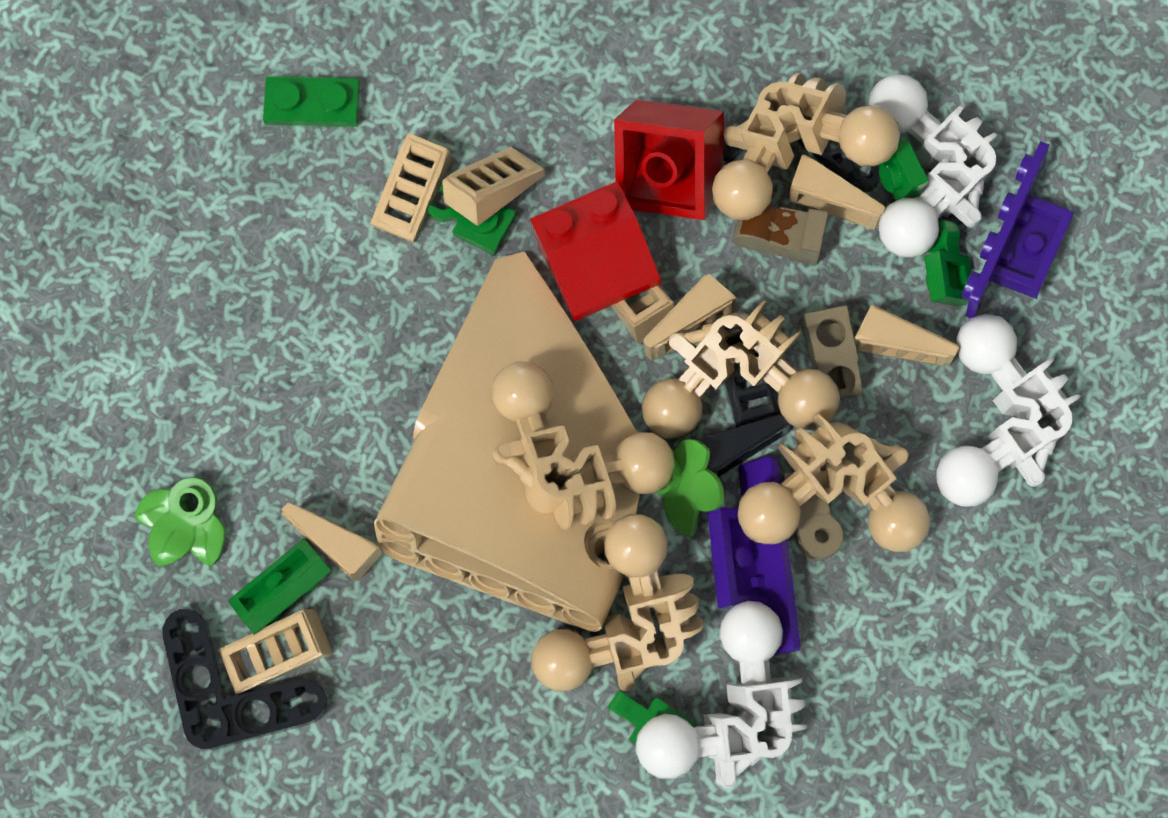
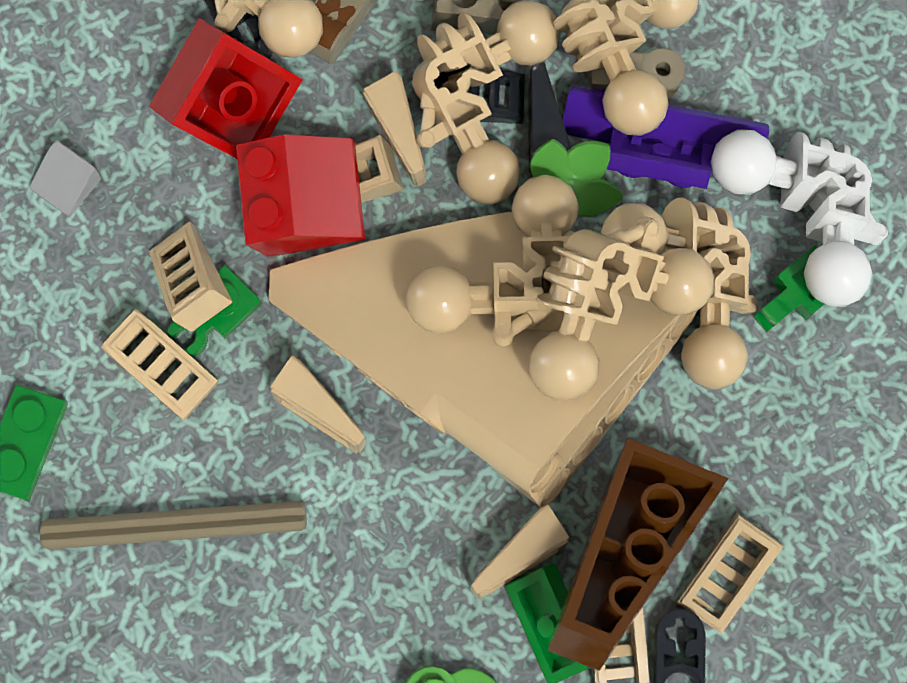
camera: 80 degrees left, 0 degrees up
none -> light grey slope [29,140,101,218]
none -> dark tan axle [40,501,307,549]
none -> tan slope [270,355,366,454]
none -> tan piece [529,216,714,401]
none -> reddish brown wedge [547,438,729,671]
none -> tan slope [677,512,784,634]

